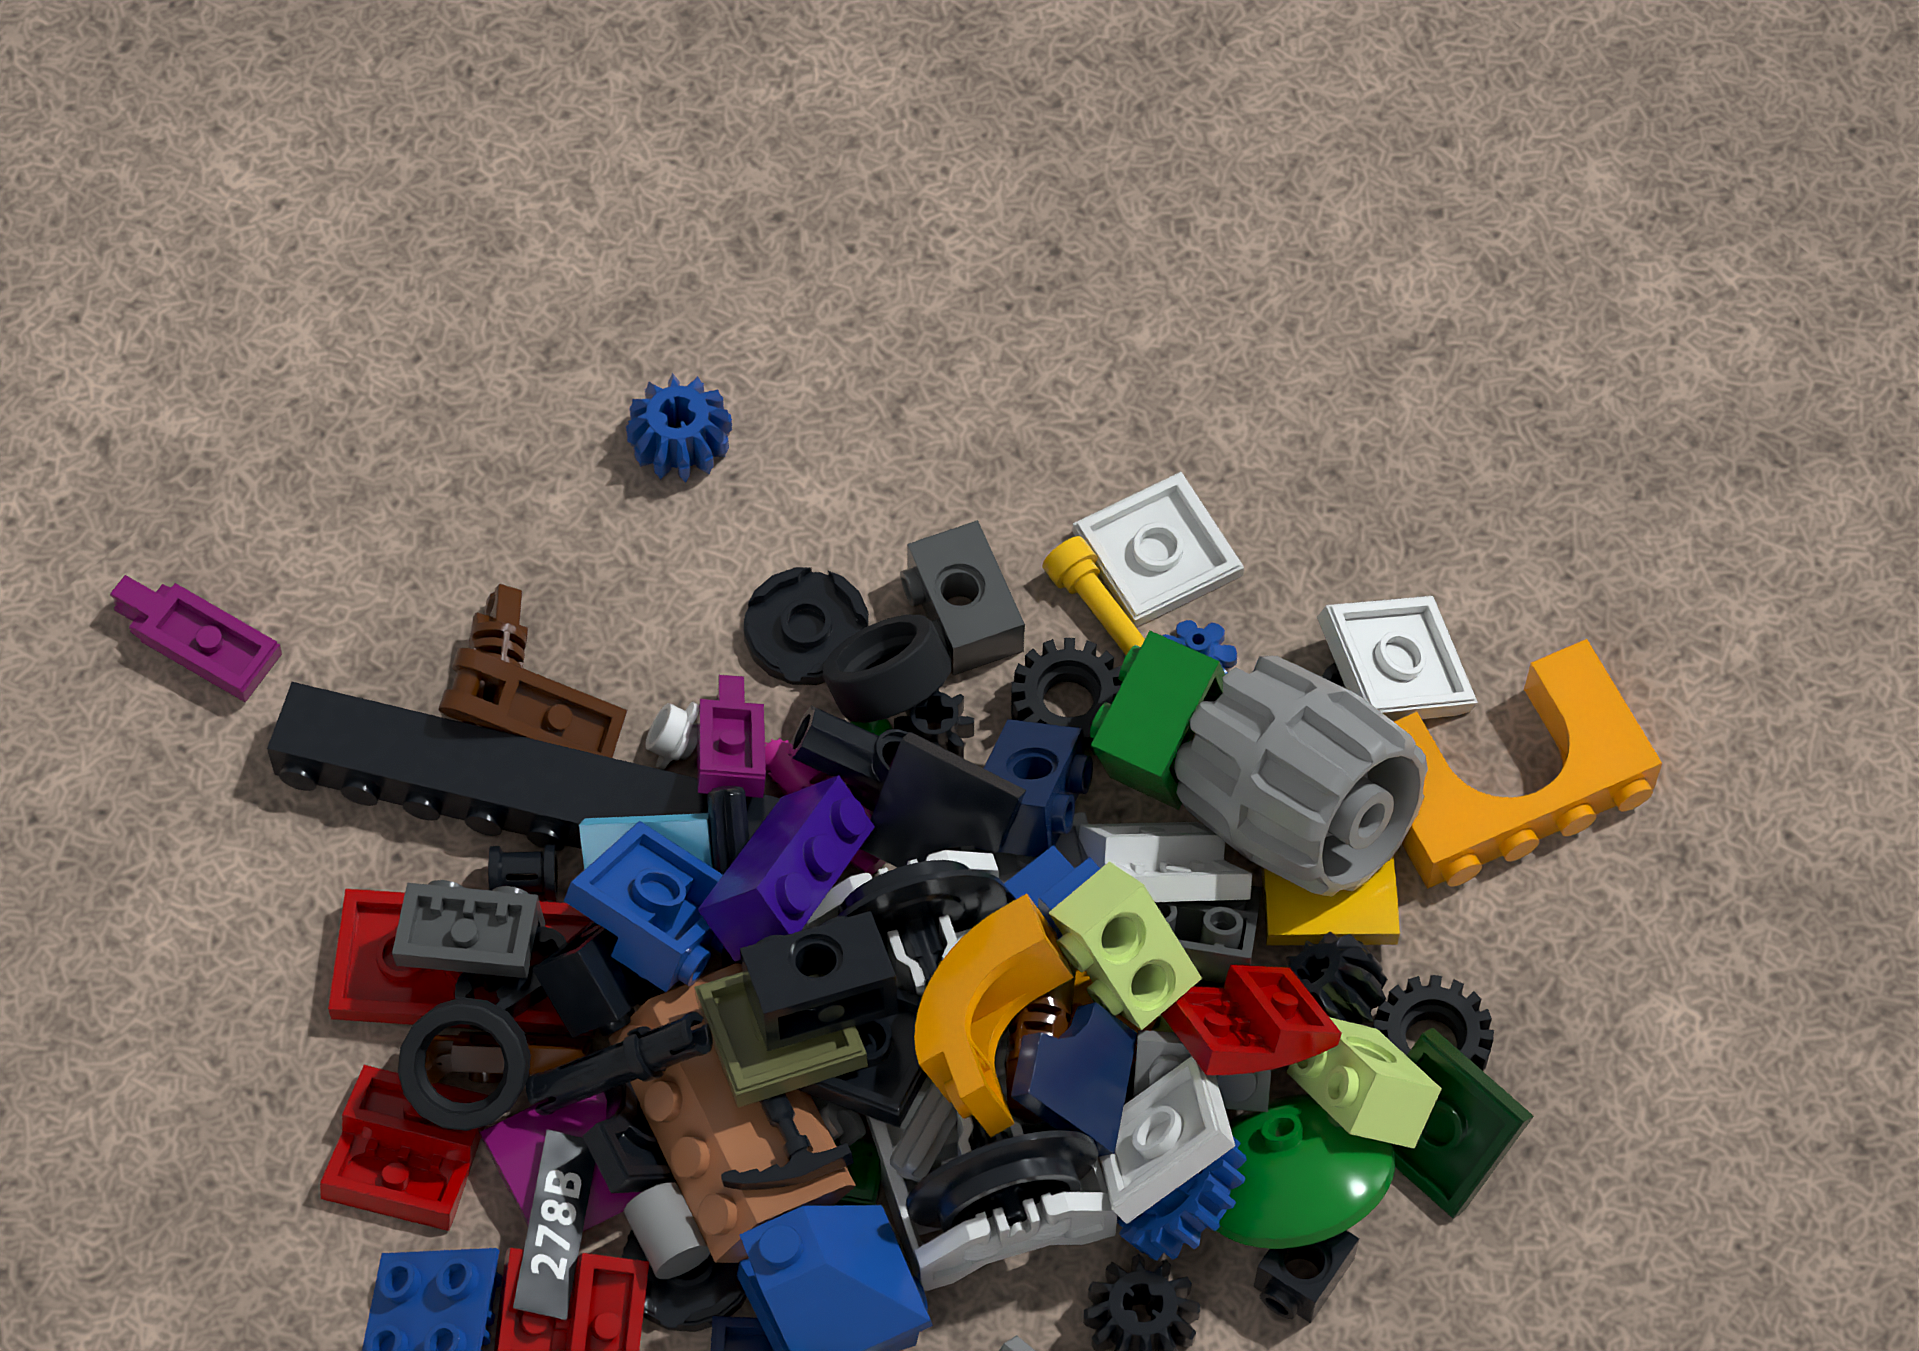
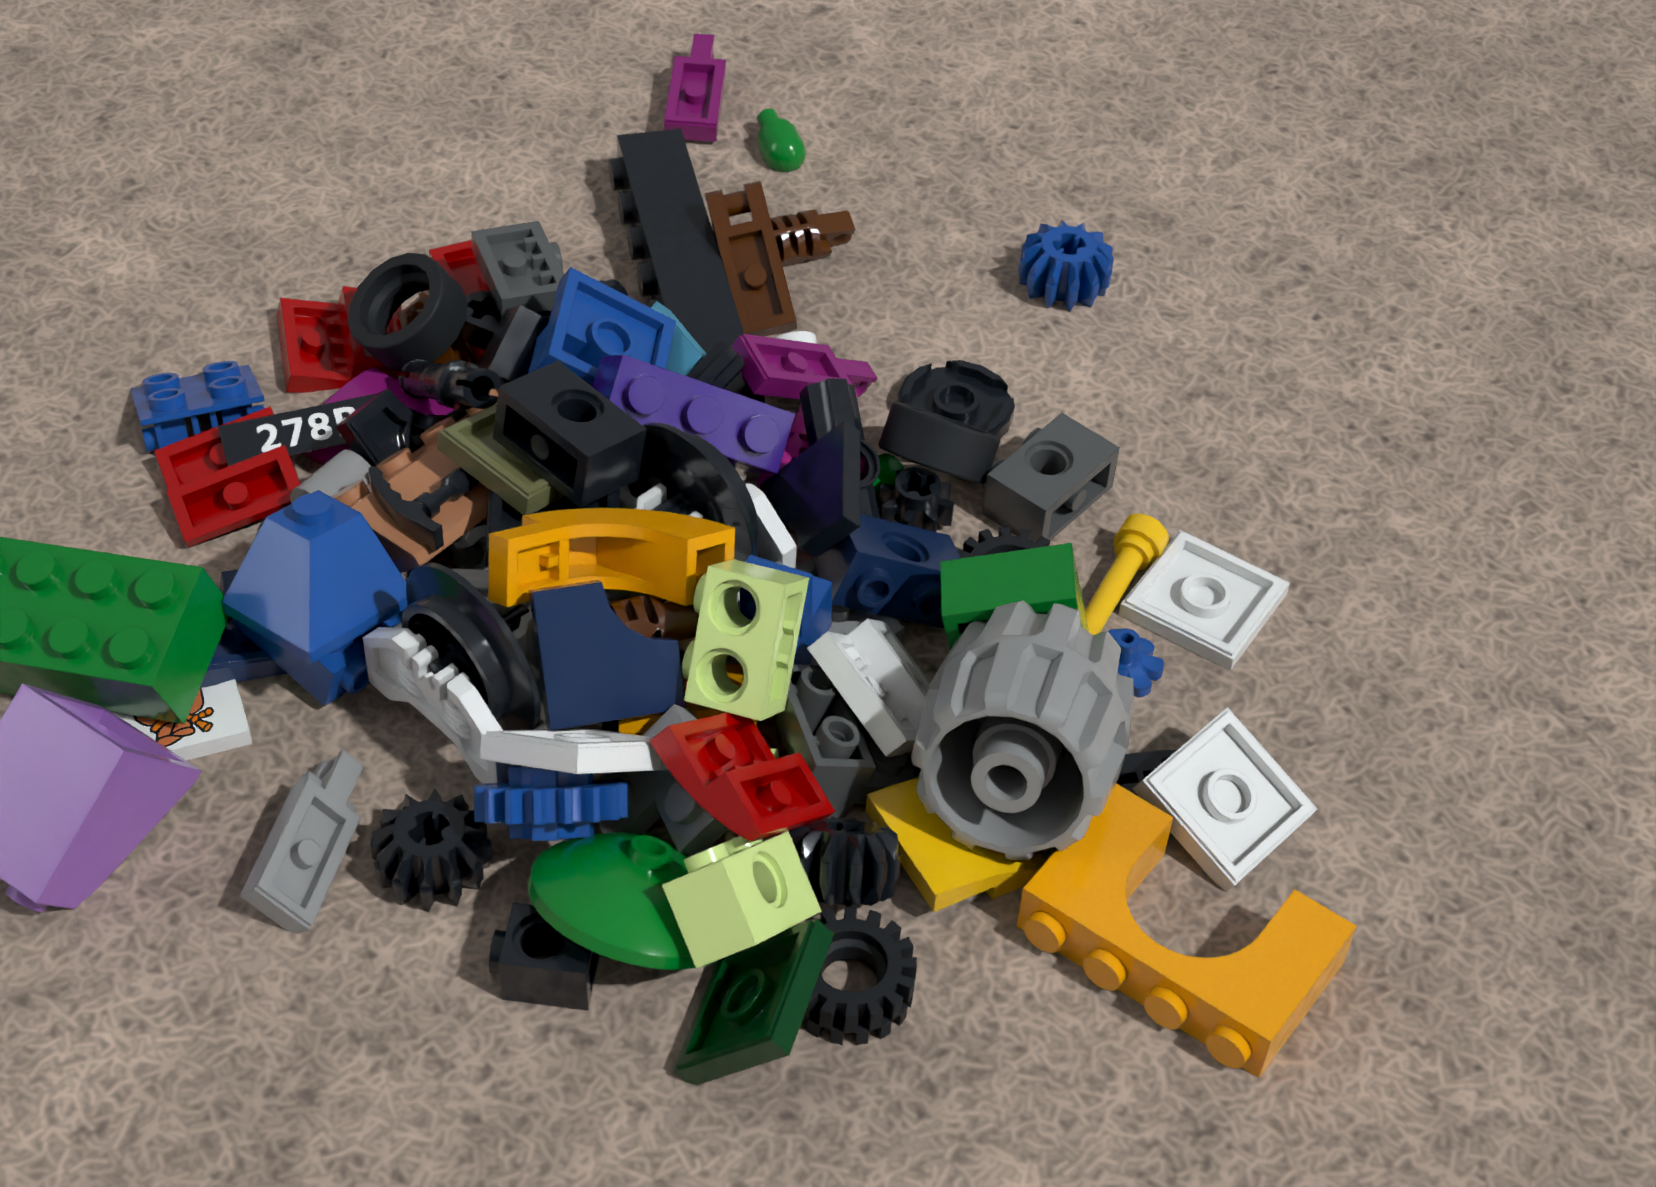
camera: 60 degrees right, 15 degrees down
none -> green cylinder [757,109,806,172]

